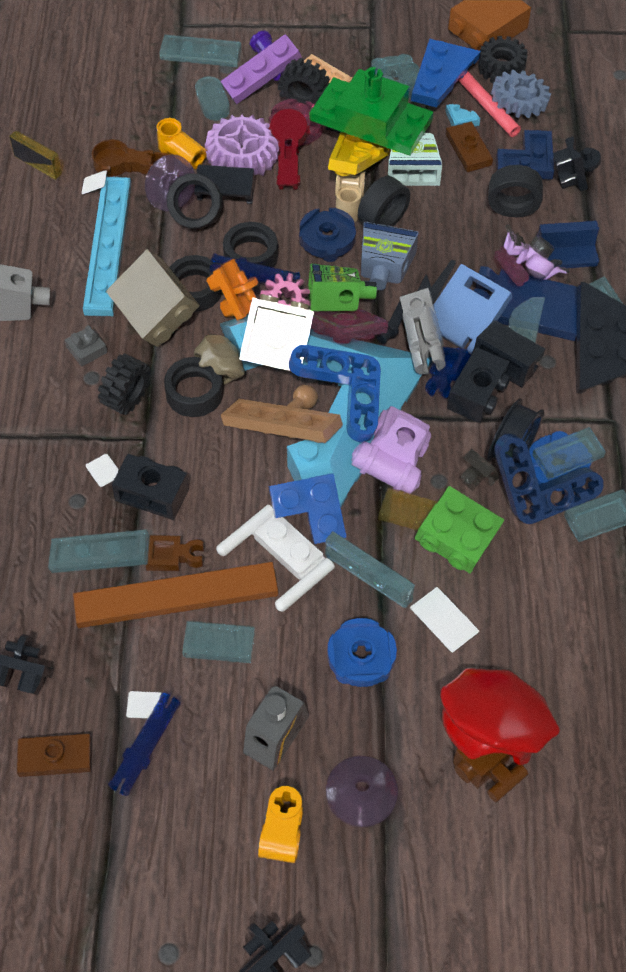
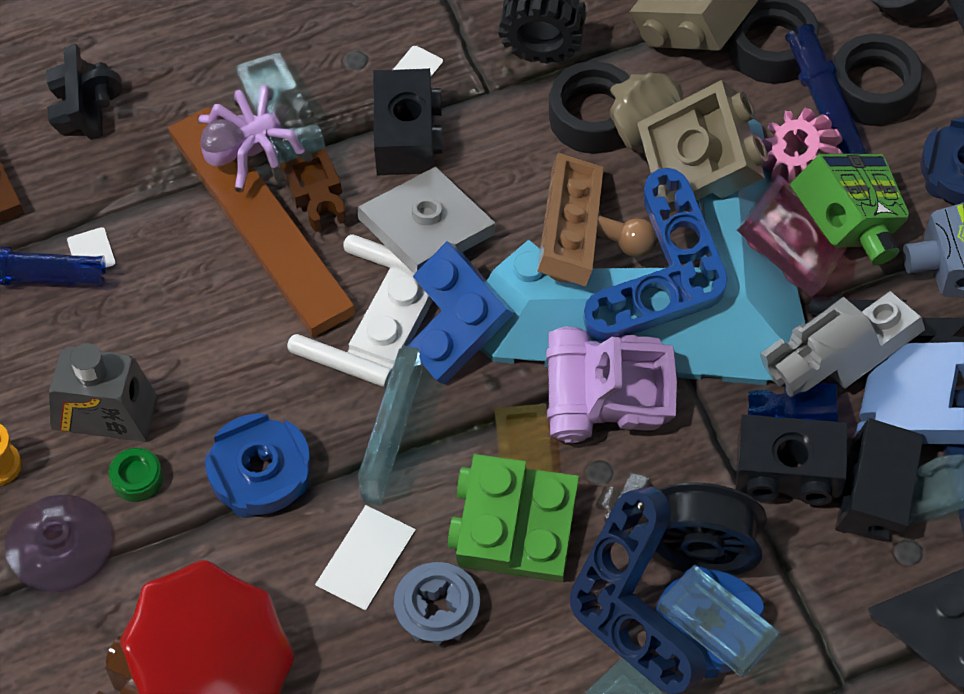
camera: 70 degrees right, 0 degrees up
clear light blue tile [182,621,255,663] -> none
orange hips [206,259,259,320] -> none
none -> green tile [108,448,163,502]
none -> animal [197,85,318,193]
none -> light grey plate [358,167,495,274]
none -> sand blue gear [394,562,480,646]

